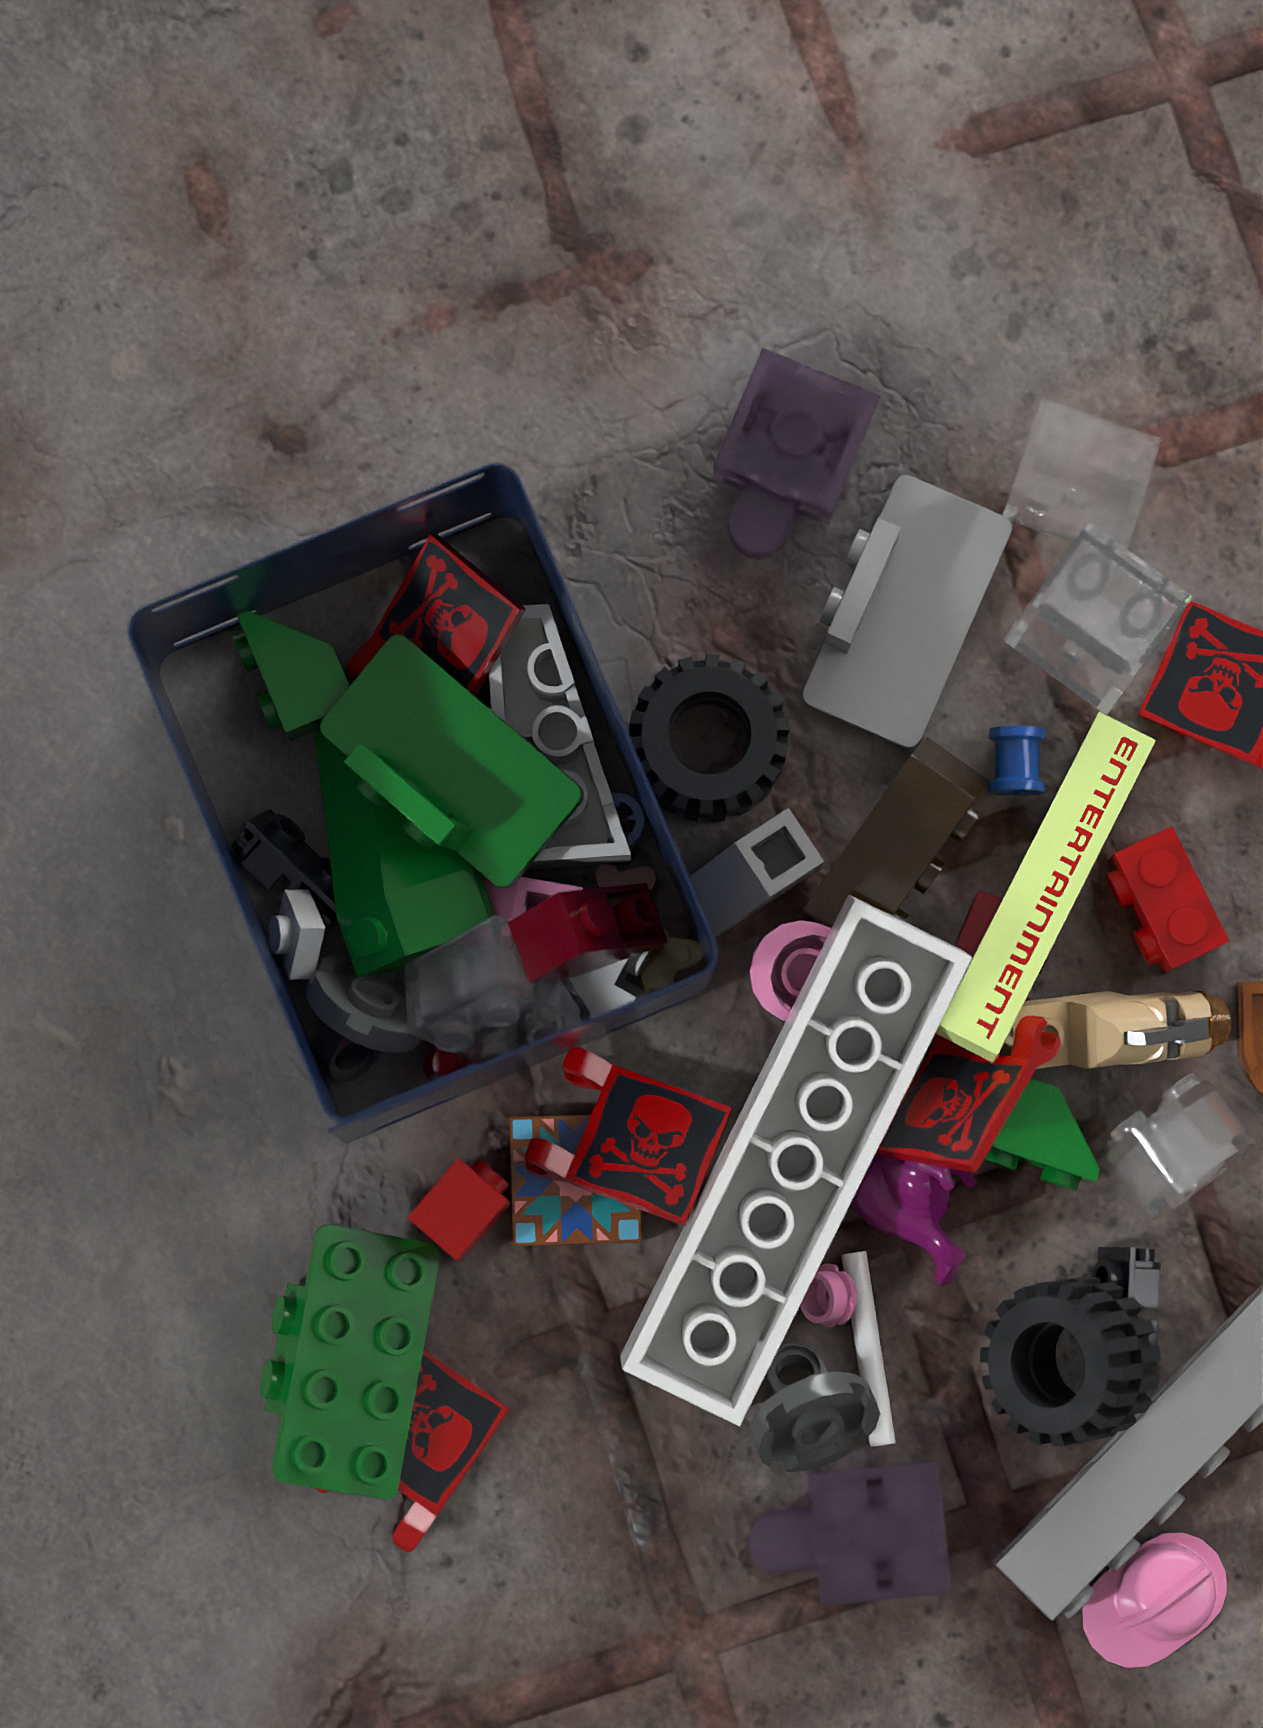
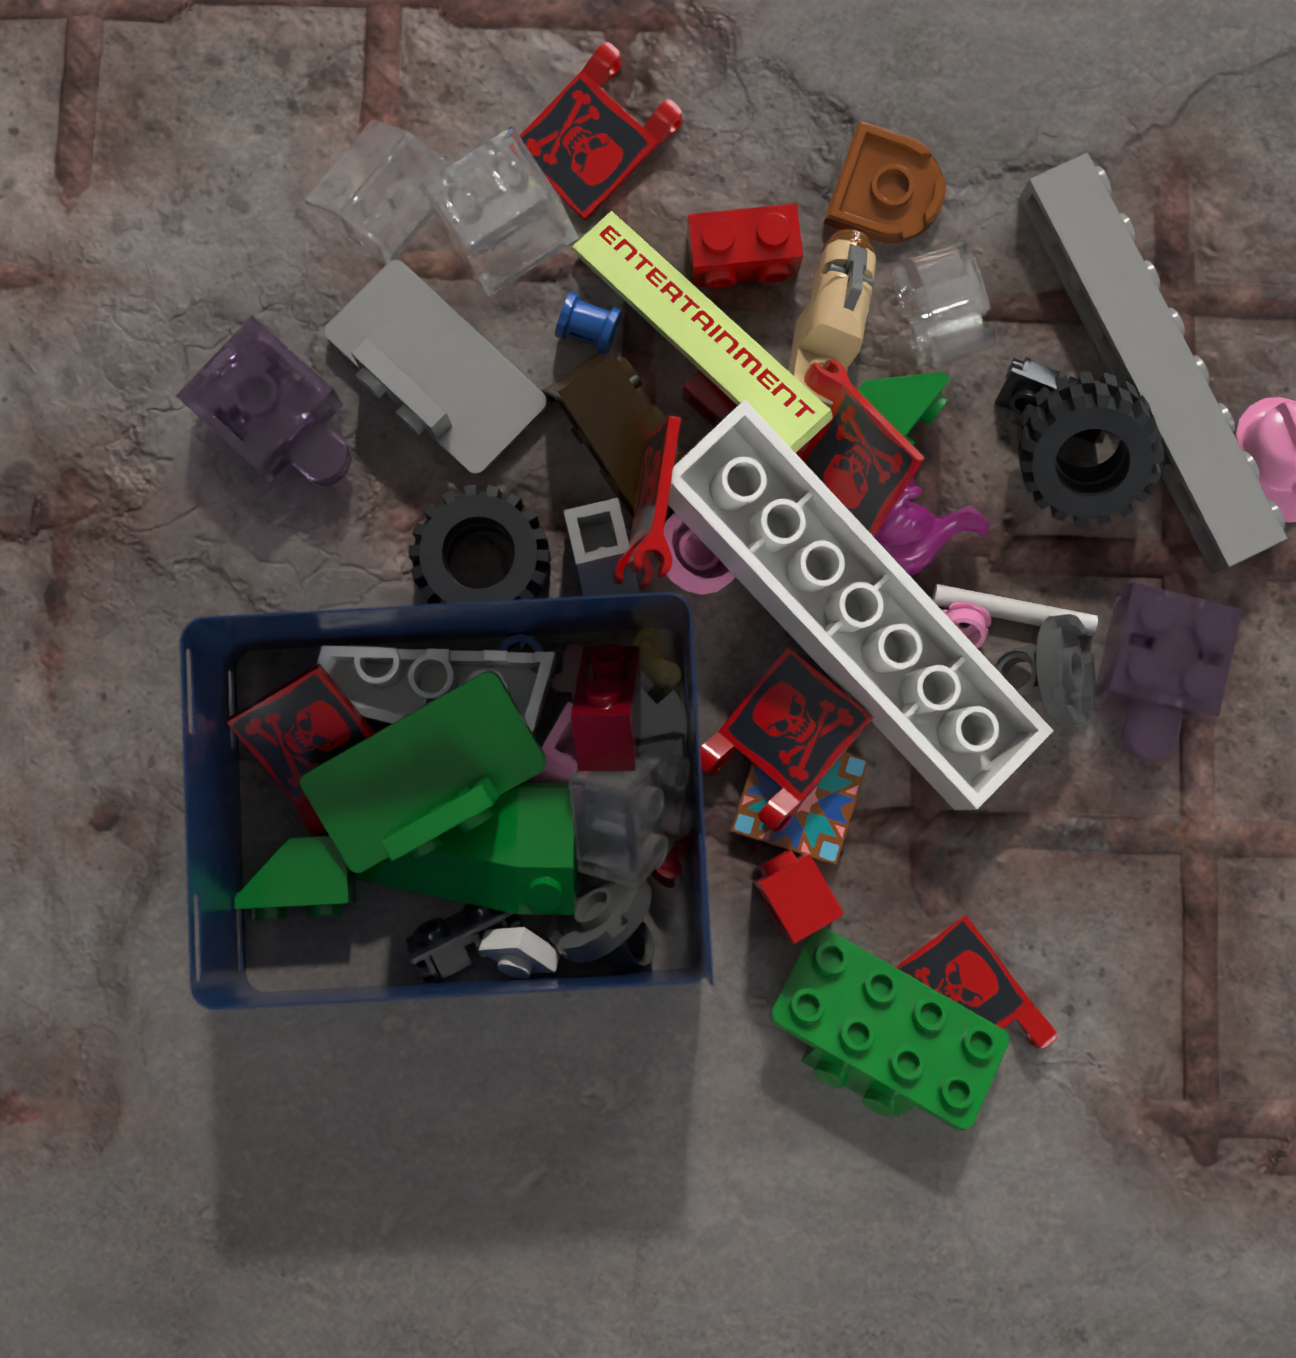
camera: 75 degrees left, 0 degrees up
none -> red flag [612,416,681,589]

